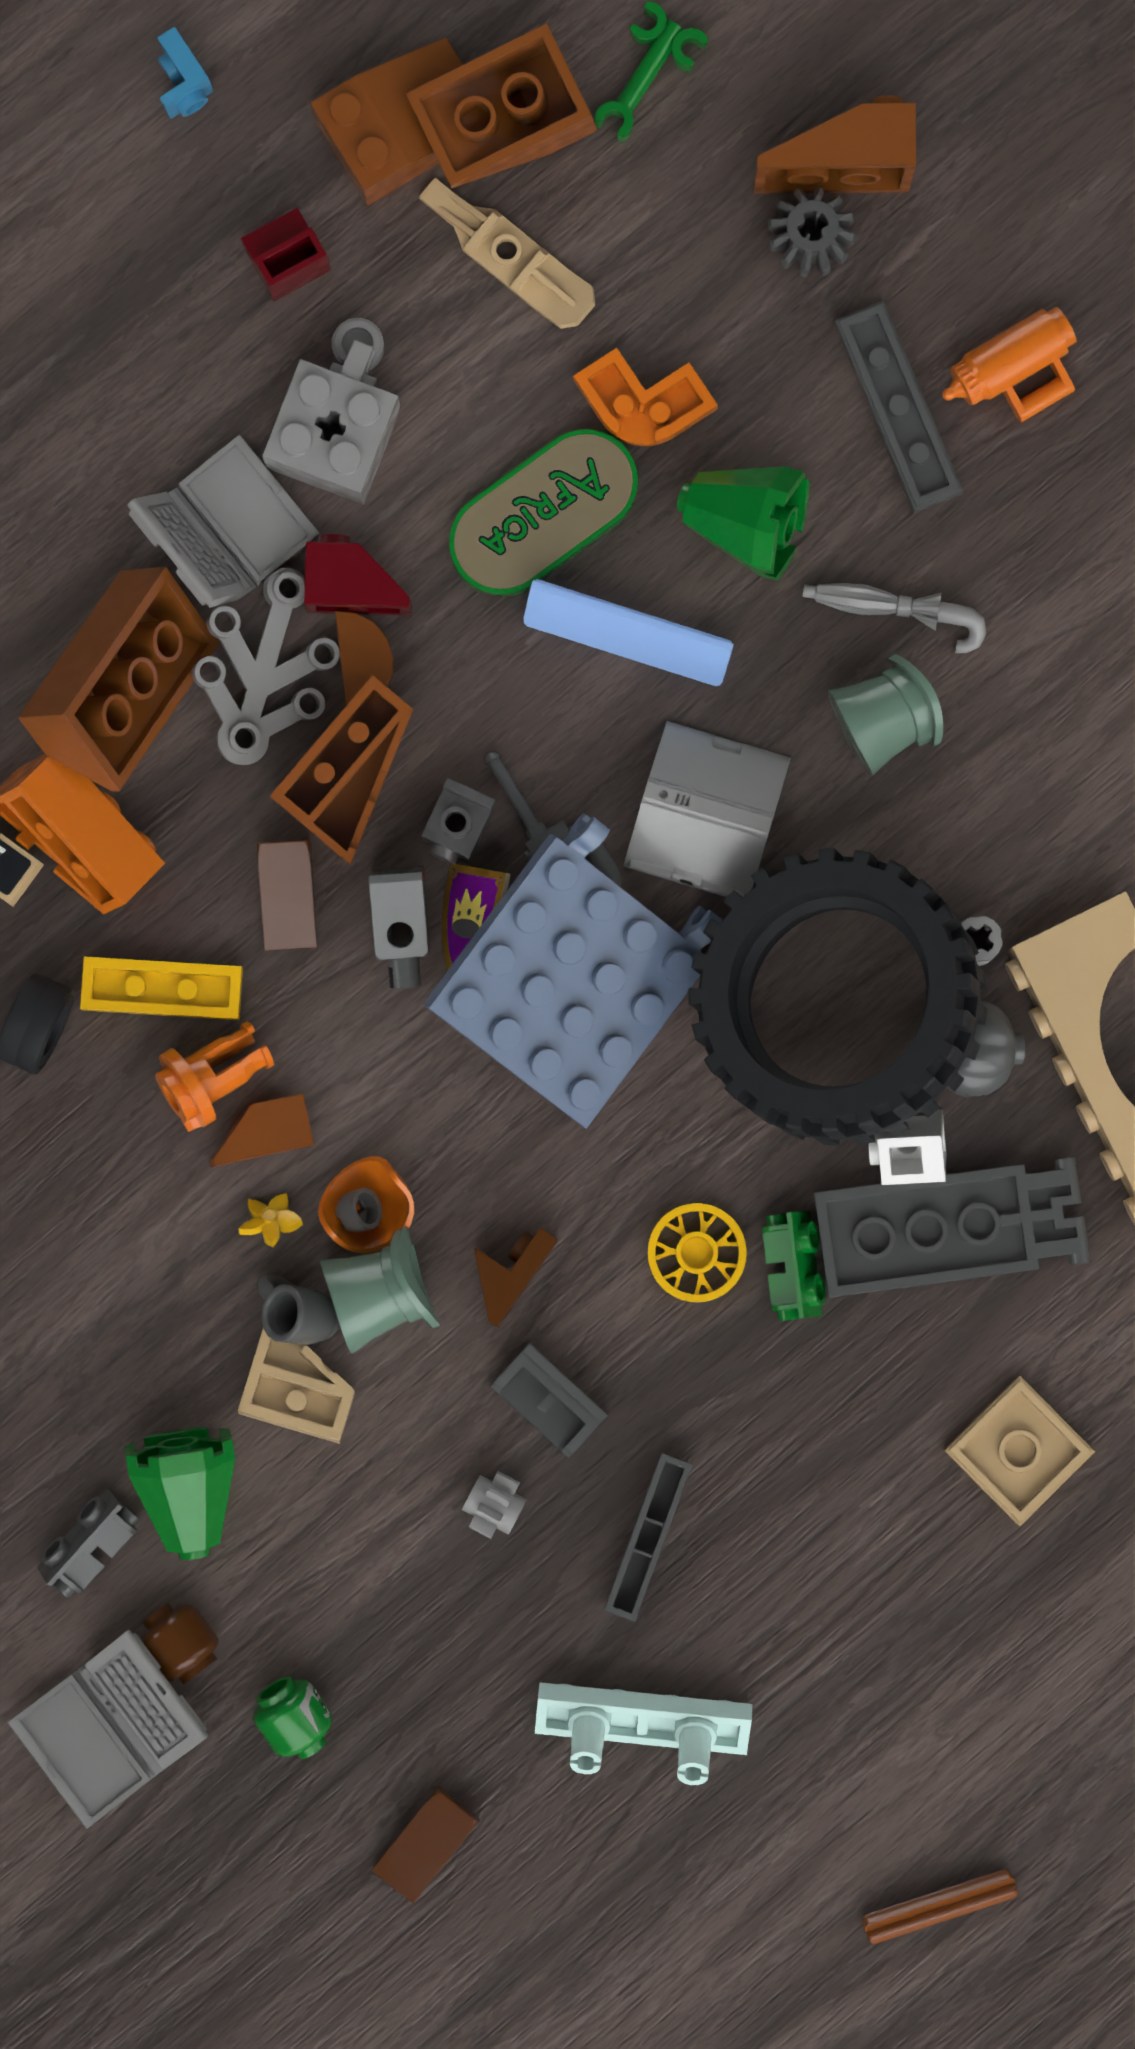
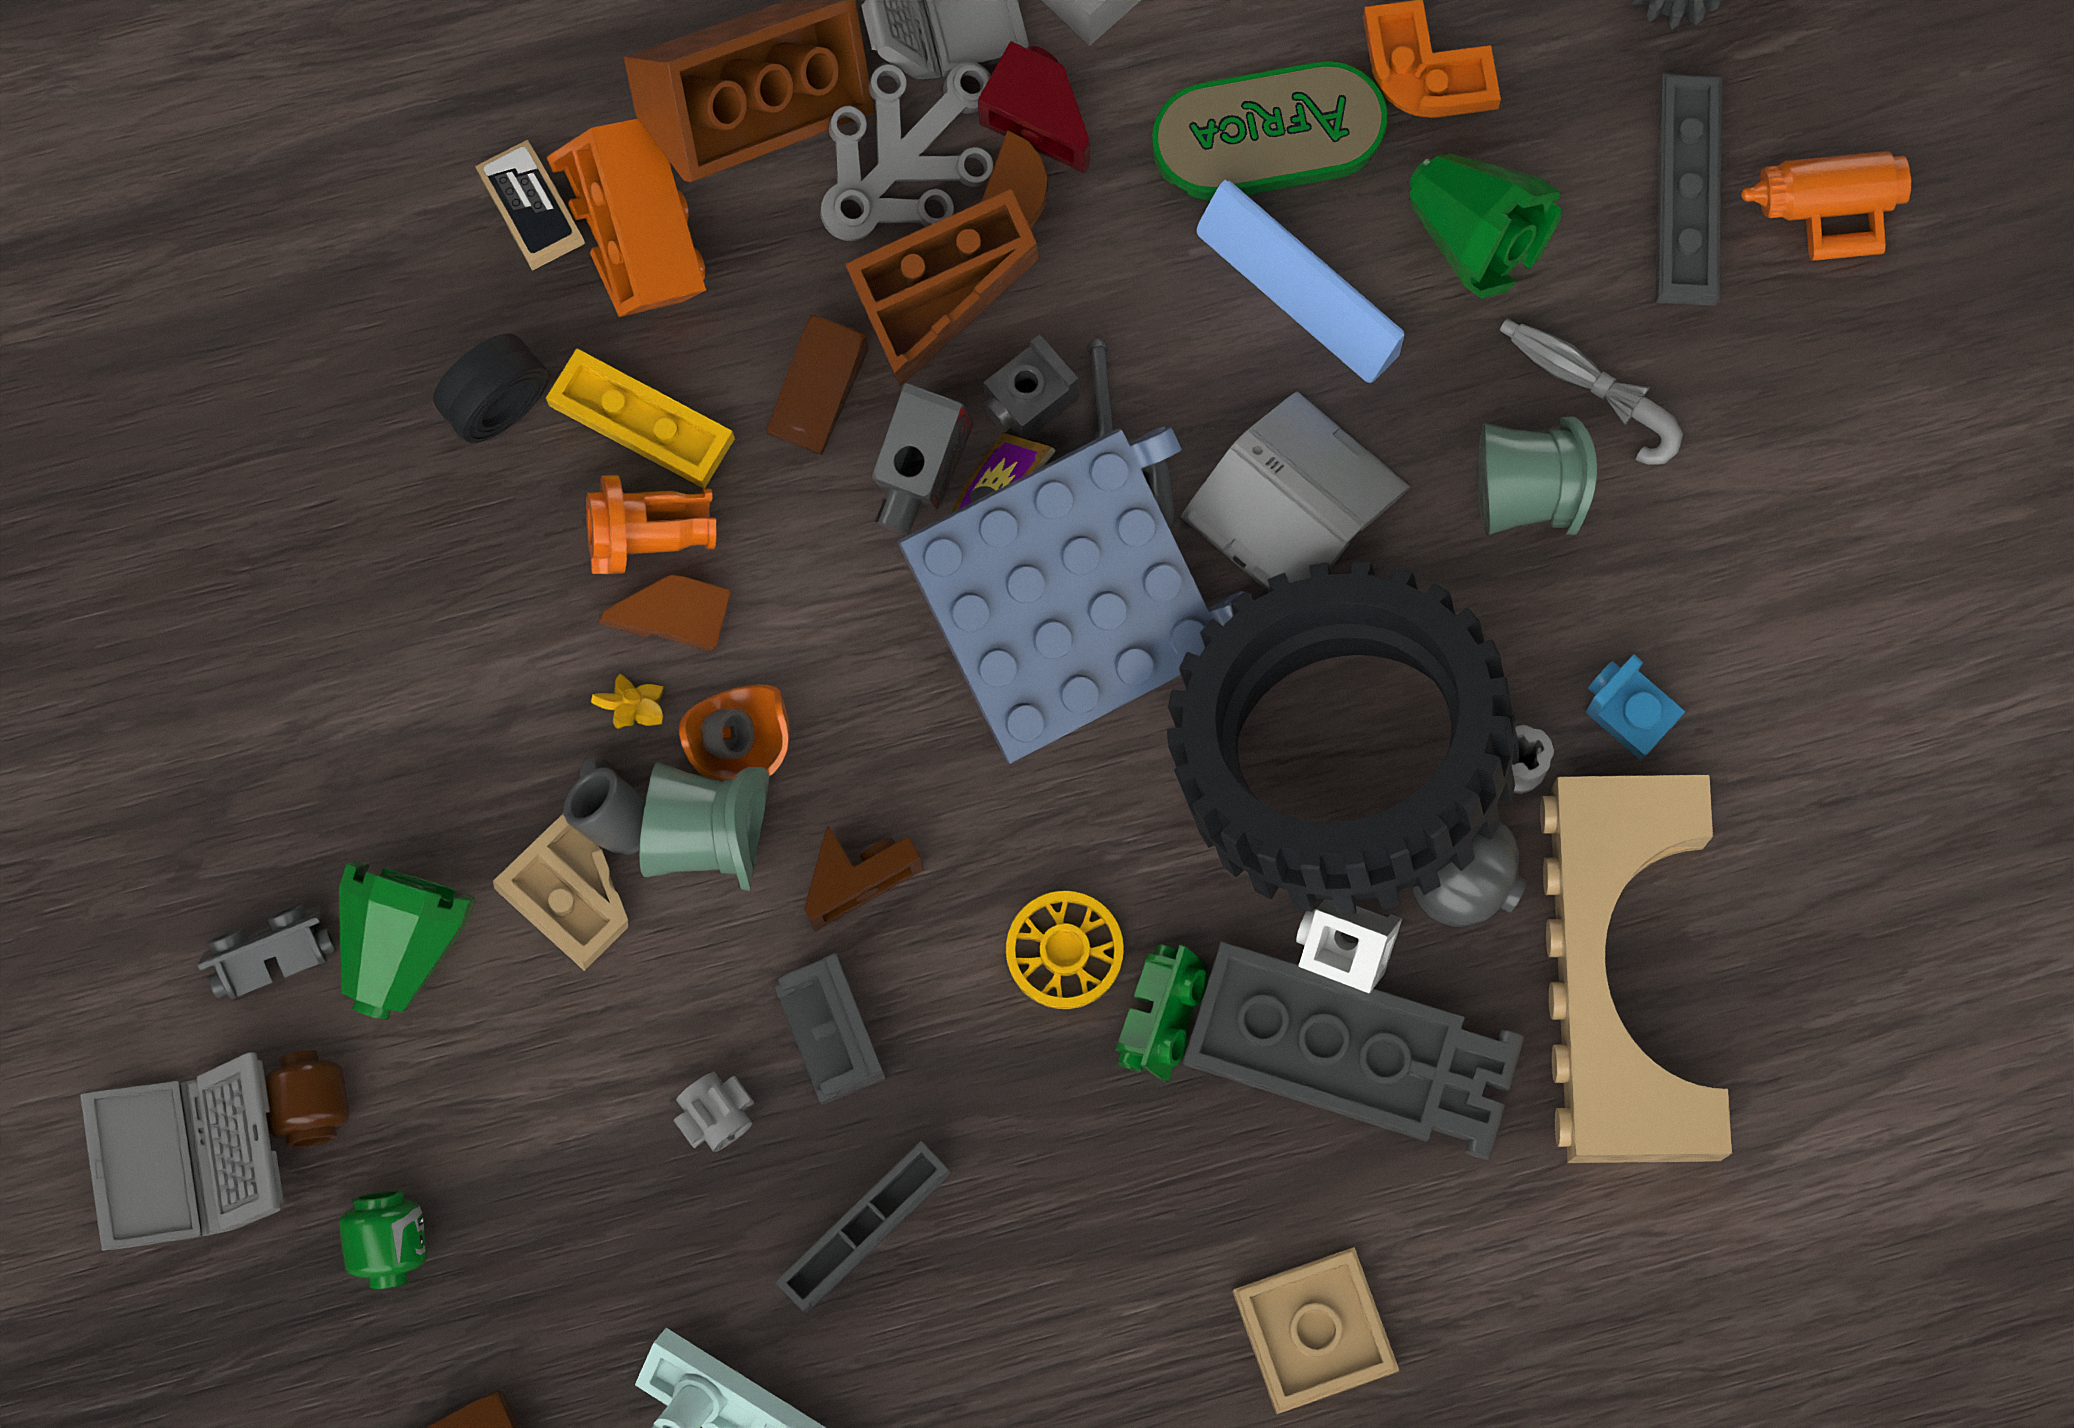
camera: 25 degrees right, 10 degrees down
none -> dark azure bracket [1585,655,1686,761]

